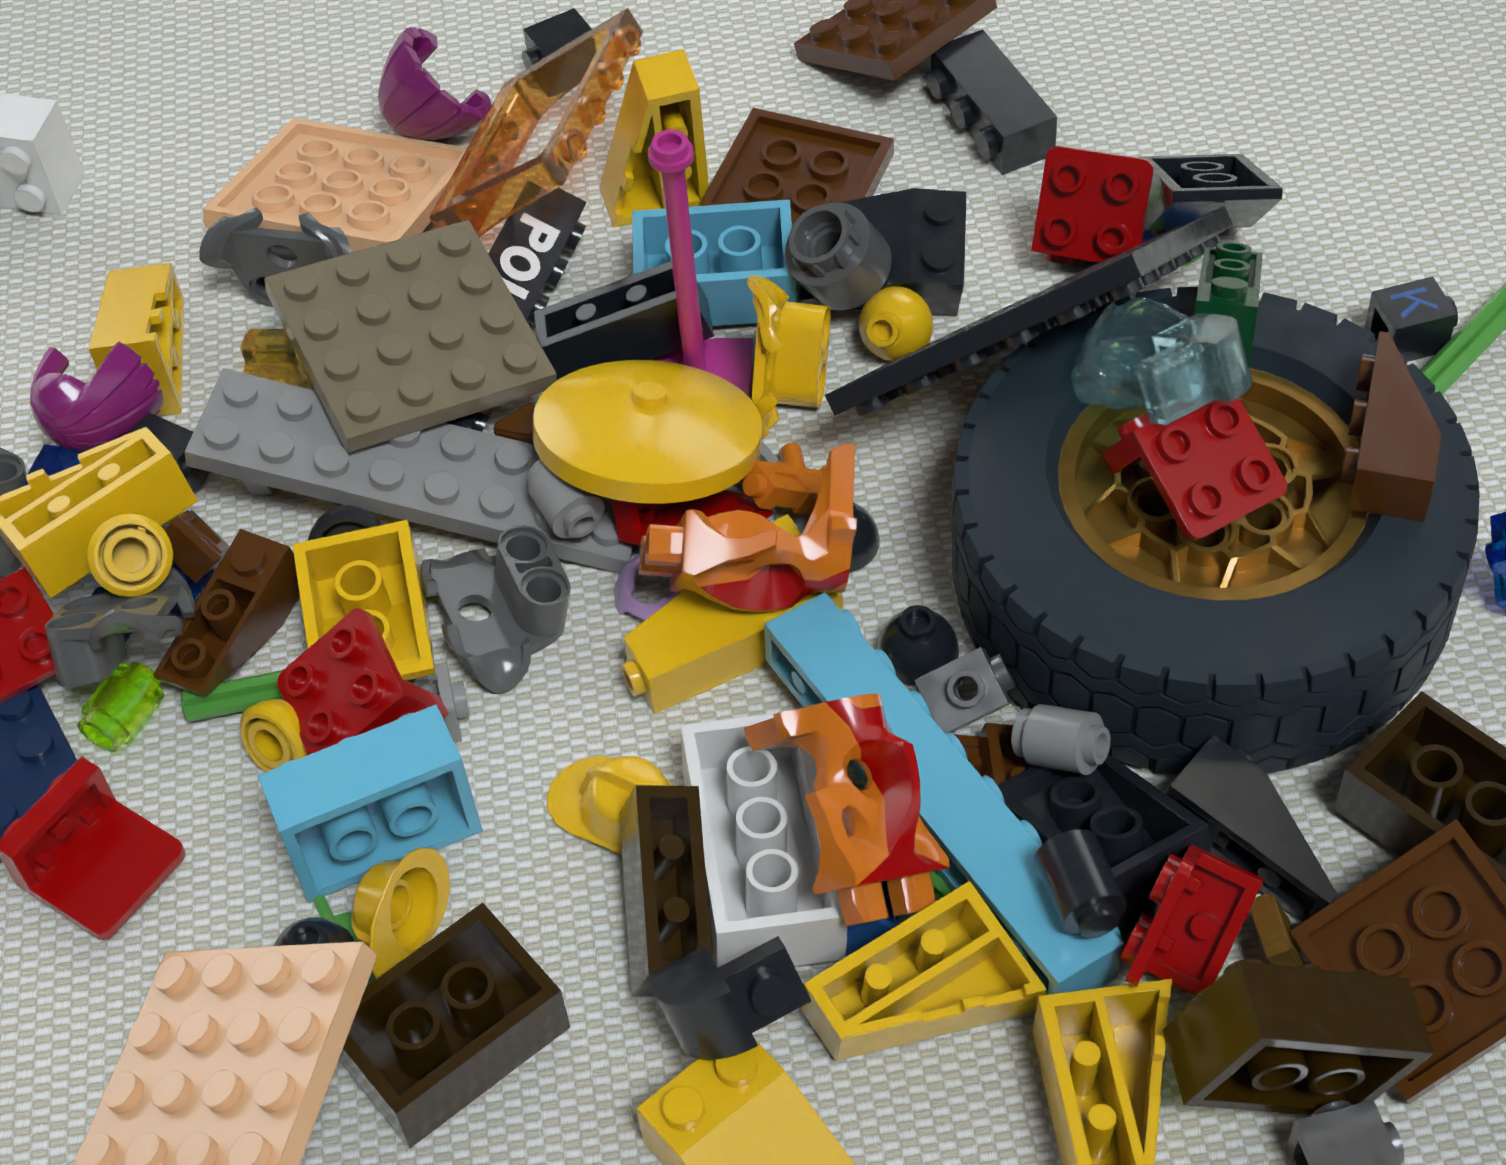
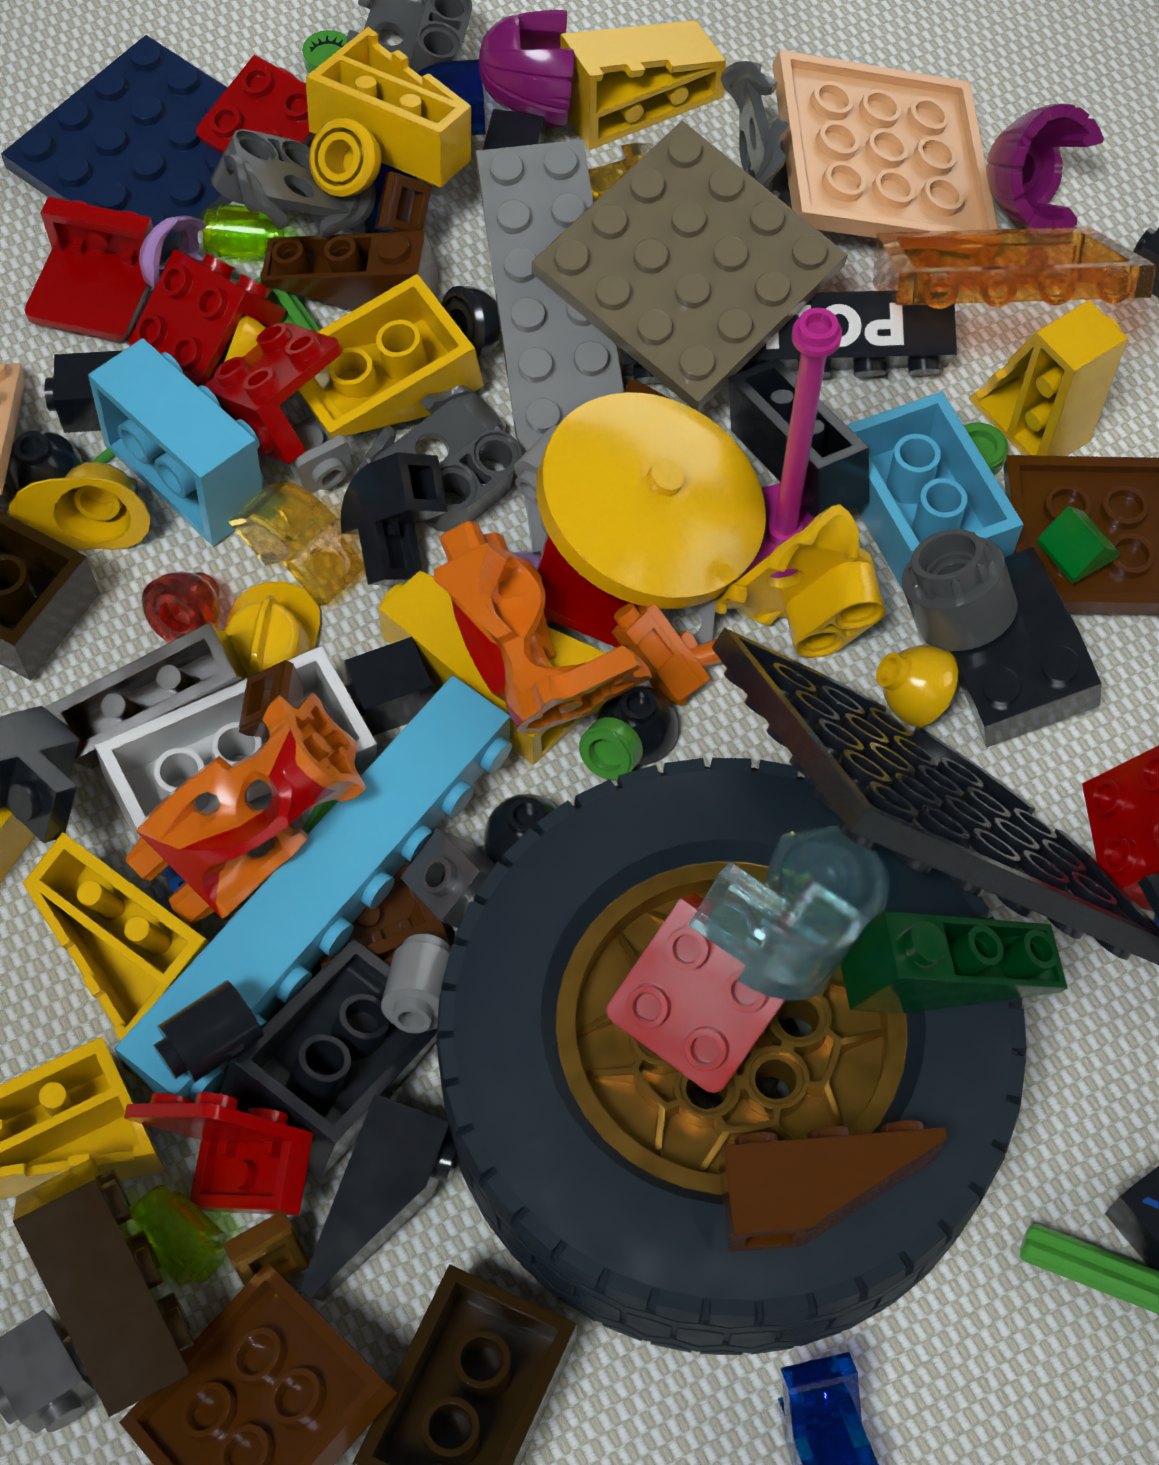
camera: 65 degrees right, 10 degrees up
none -> black brick [44,350,122,433]
none -> red bracket [129,248,286,387]
none -> lavender piece [139,216,206,289]
none -> clear red brick [141,571,221,643]
none -> clear yellow brick [228,481,365,606]
none -> reddish brown slope [239,660,304,738]
none -> black brick [340,452,448,585]
none -> black brick [344,636,434,736]
none -> bright green tile [579,717,643,780]
none -> green slope [1037,506,1120,584]

